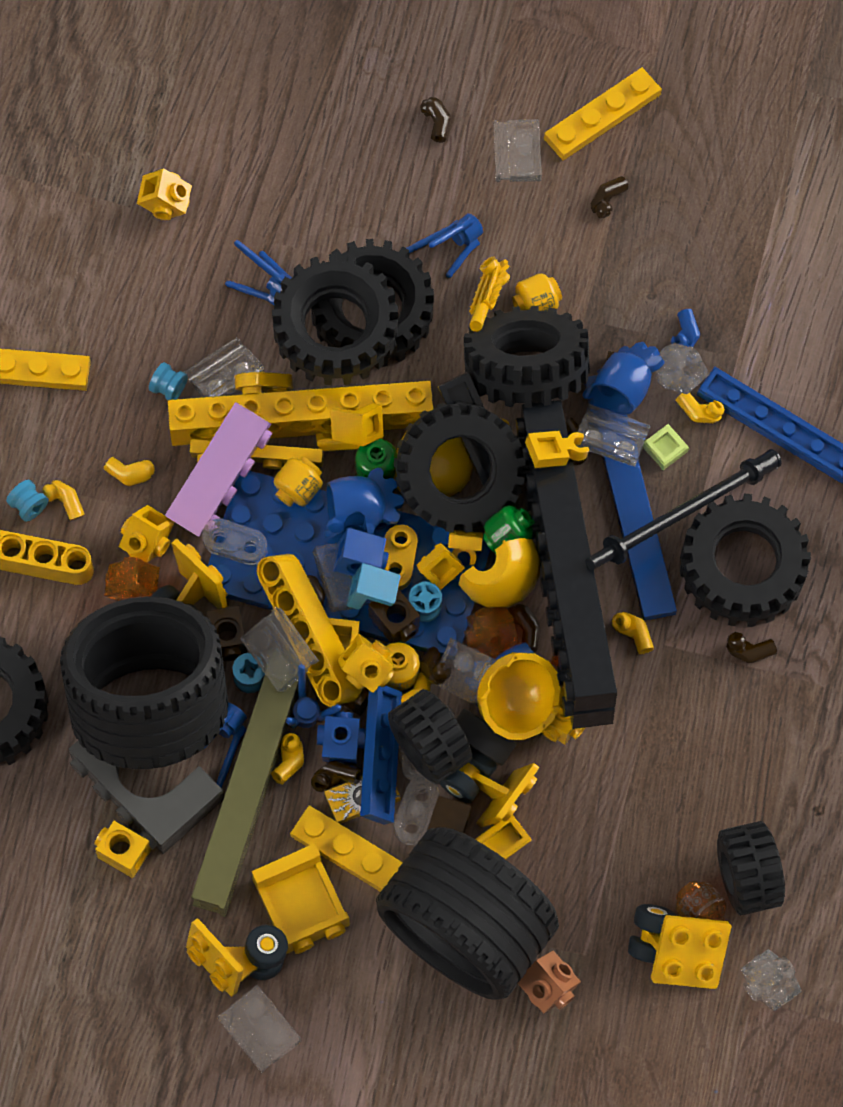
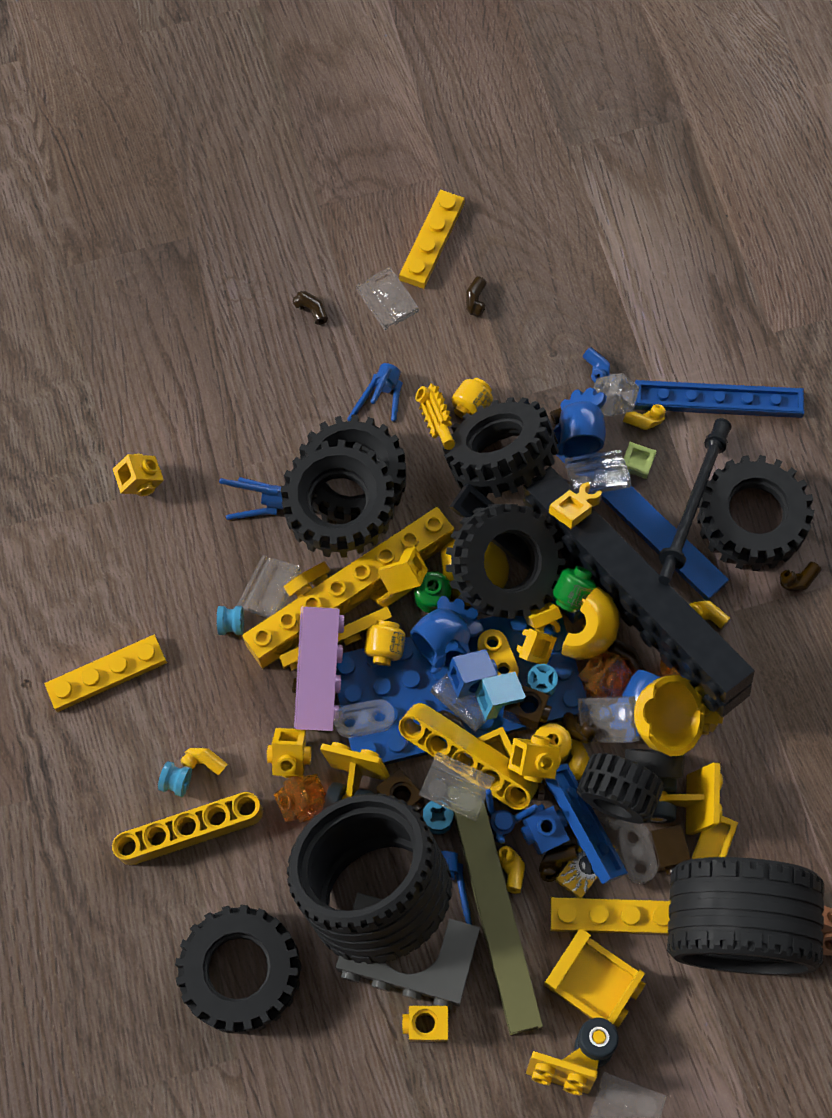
camera: 25 degrees left, 0 degrees up
yellow arm [104,457,155,486] -> none

